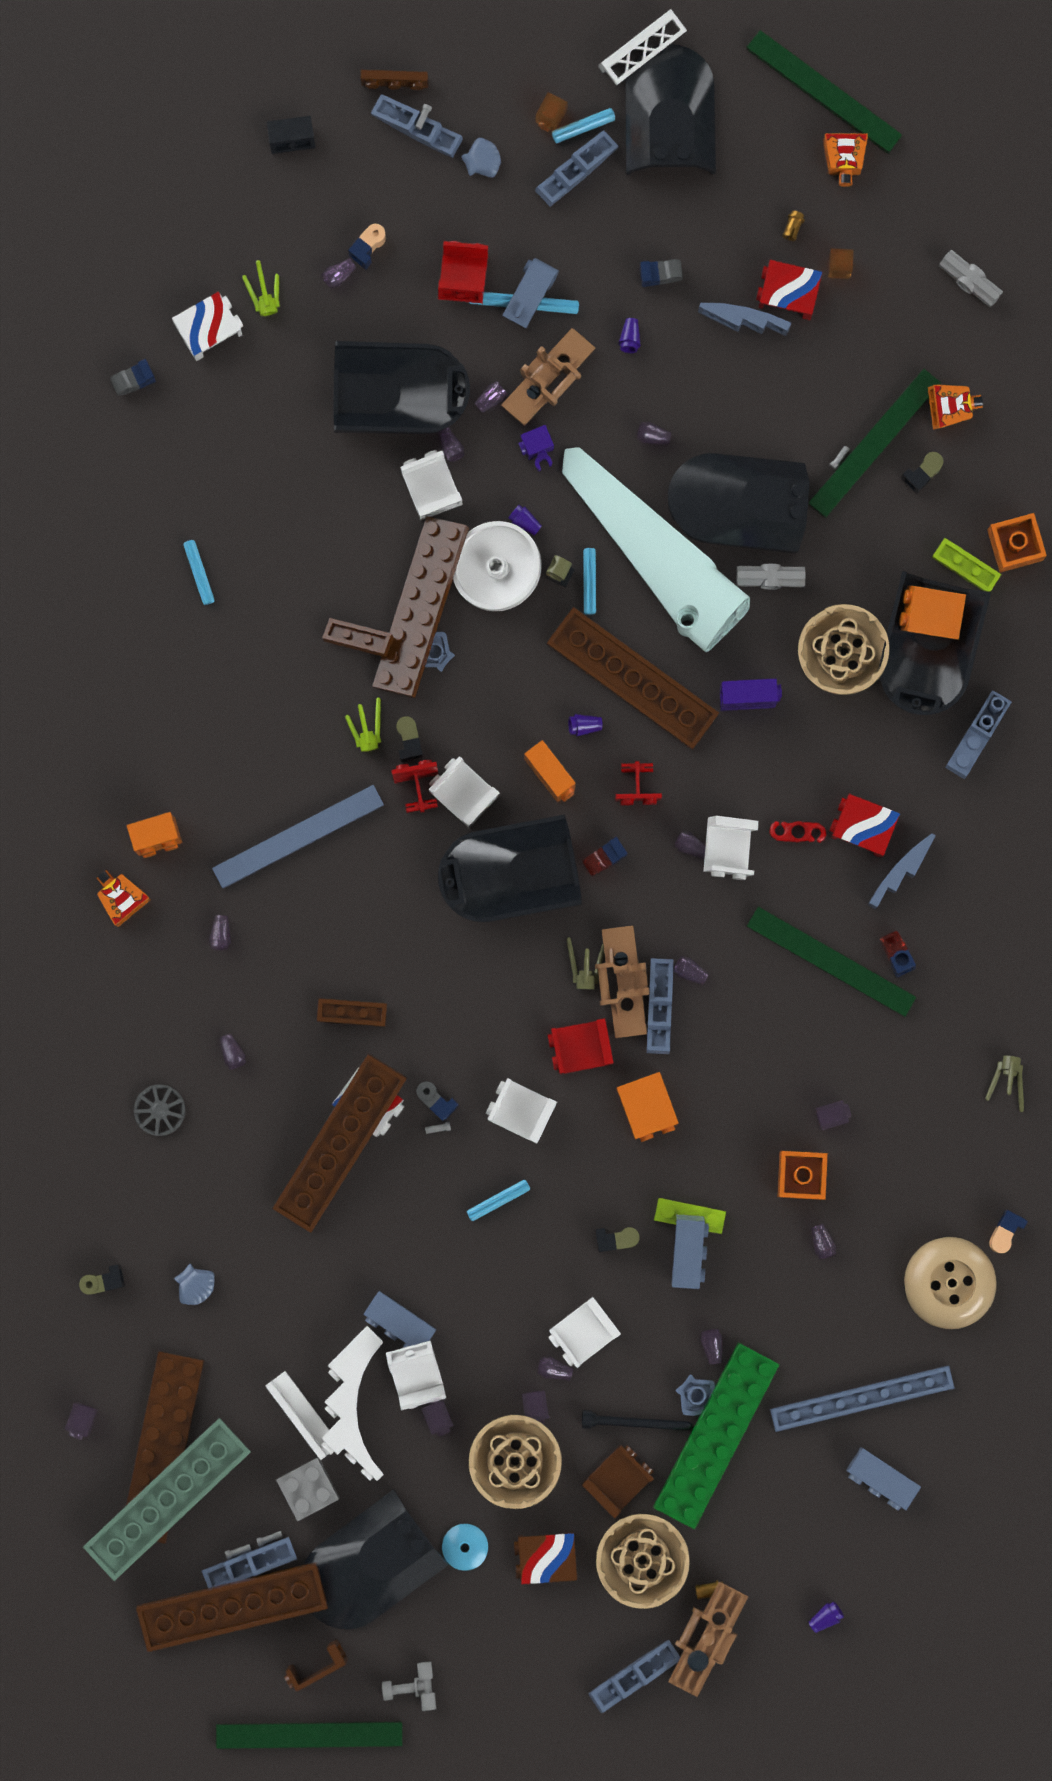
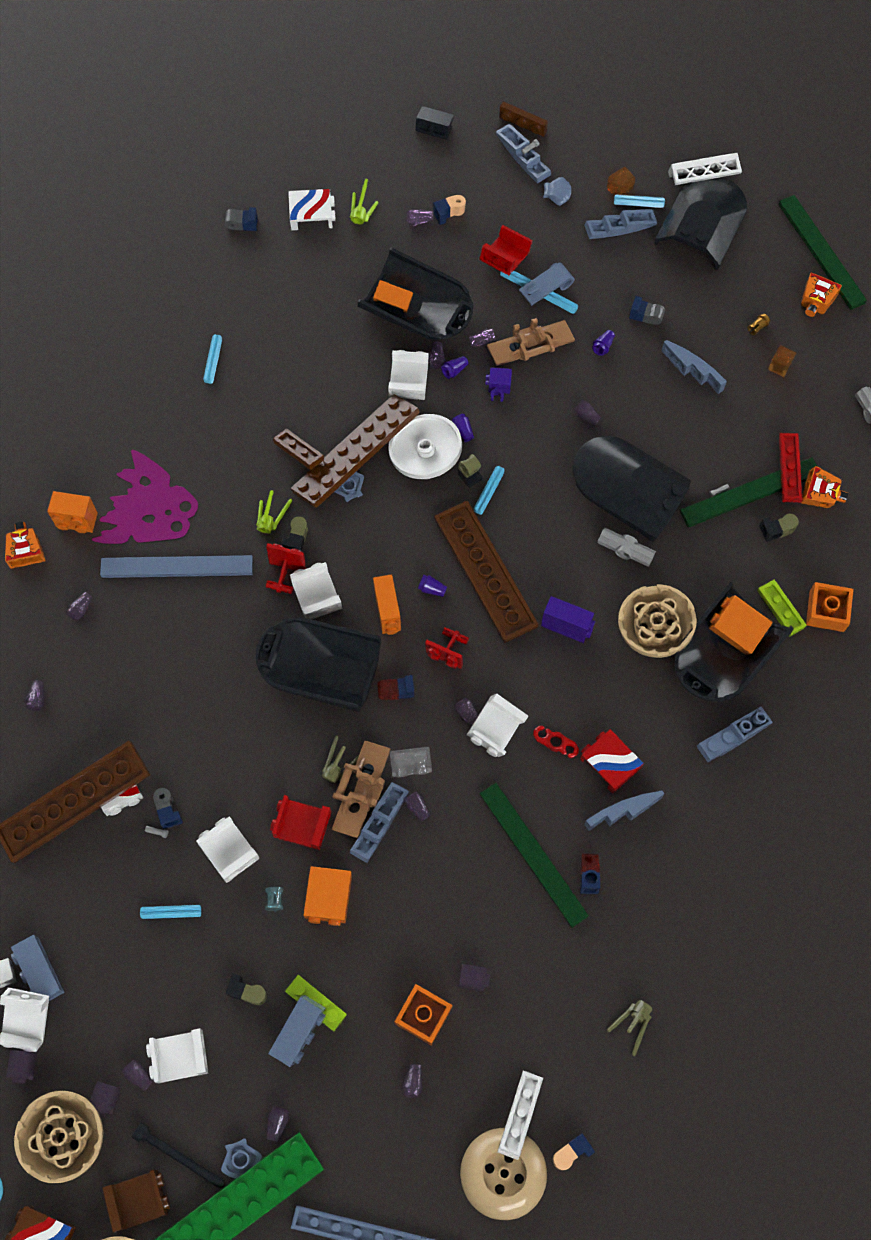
camera: 25 degrees right, 15 degrees down
reddish brown plate [317,998,387,1027] -> none
light aqua panel [562,447,750,652] -> none
panel [756,260,822,320] -> none
none -> magenta piece [92,450,198,544]
none -> clear light blue bush [265,887,284,911]
none -> orange hinge [373,280,413,313]
none -> clear brick [389,747,432,777]
none -> dark purple cone [441,356,468,379]
none -> white tile [498,1070,543,1160]
none -> red tile [779,433,803,503]

